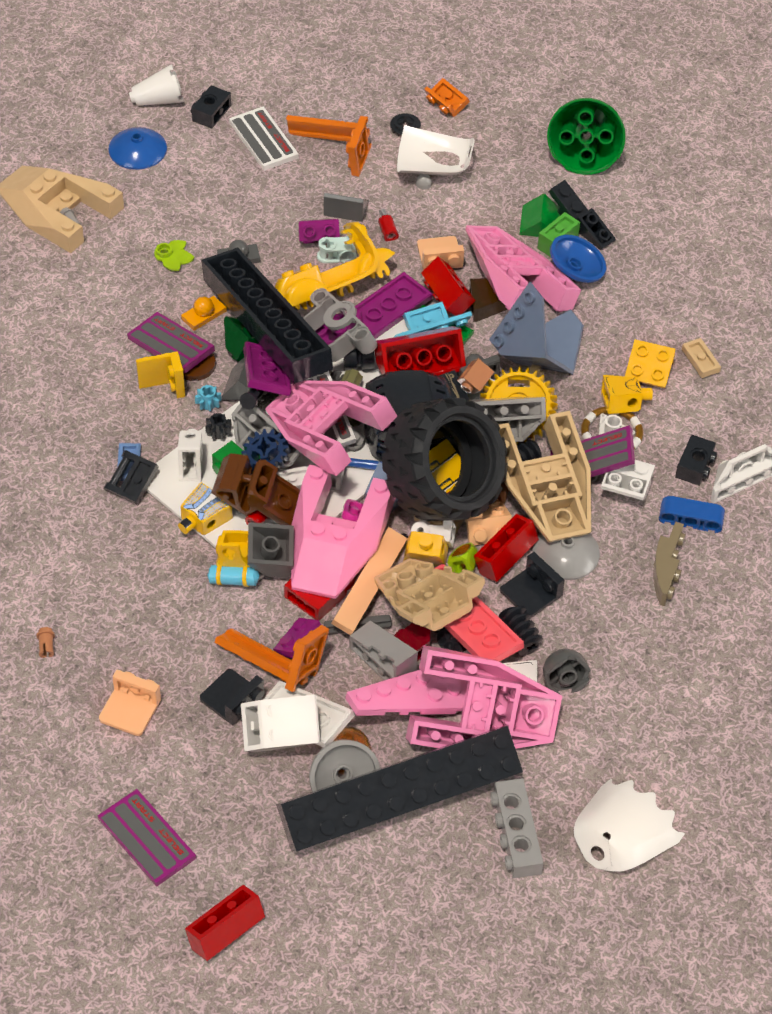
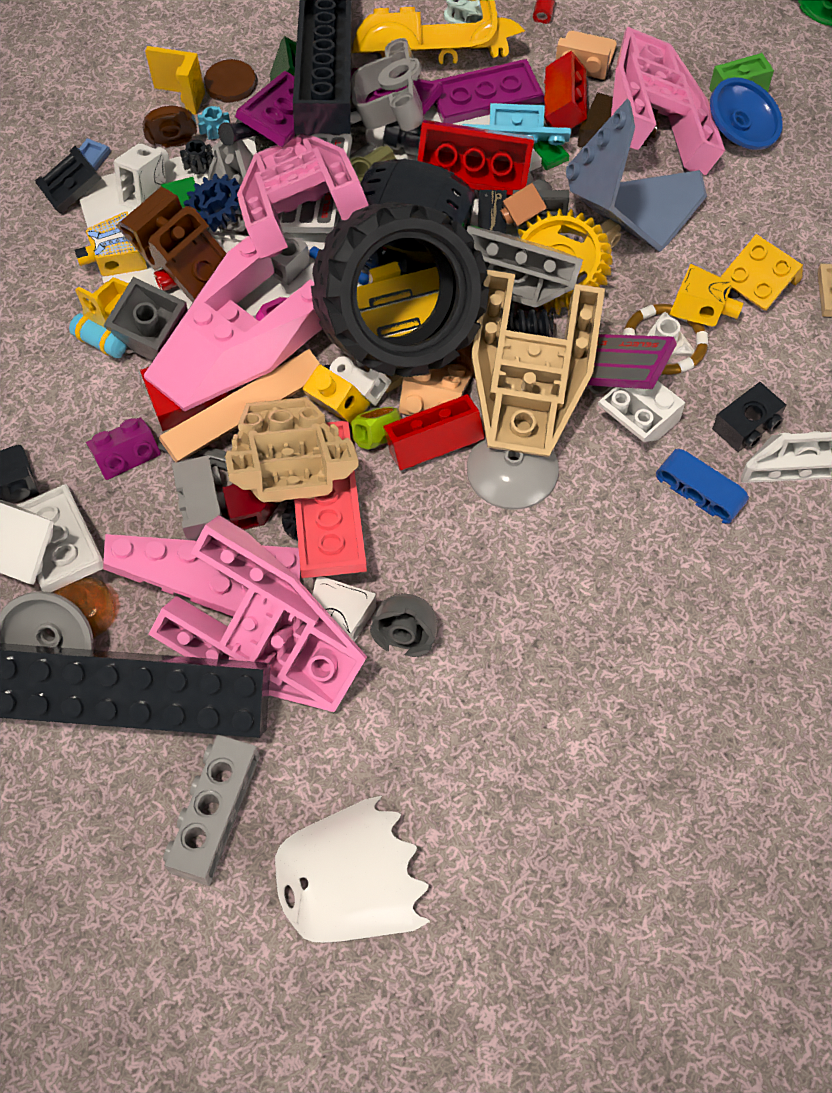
camera: 30 degrees right, 10 degrees up
tile [127,312,215,373] -> none
light orange tile [181,295,227,331] -> none
orange bracket [214,625,329,692] -> none
black piece [498,606,543,657] -> none
black bracket [499,552,565,617] -> none
green slope [519,193,561,237] -> none
black slope [548,180,616,250] -> none
dark tan slope [653,521,686,606] -> none
none -> reddish brown tile [142,105,197,148]

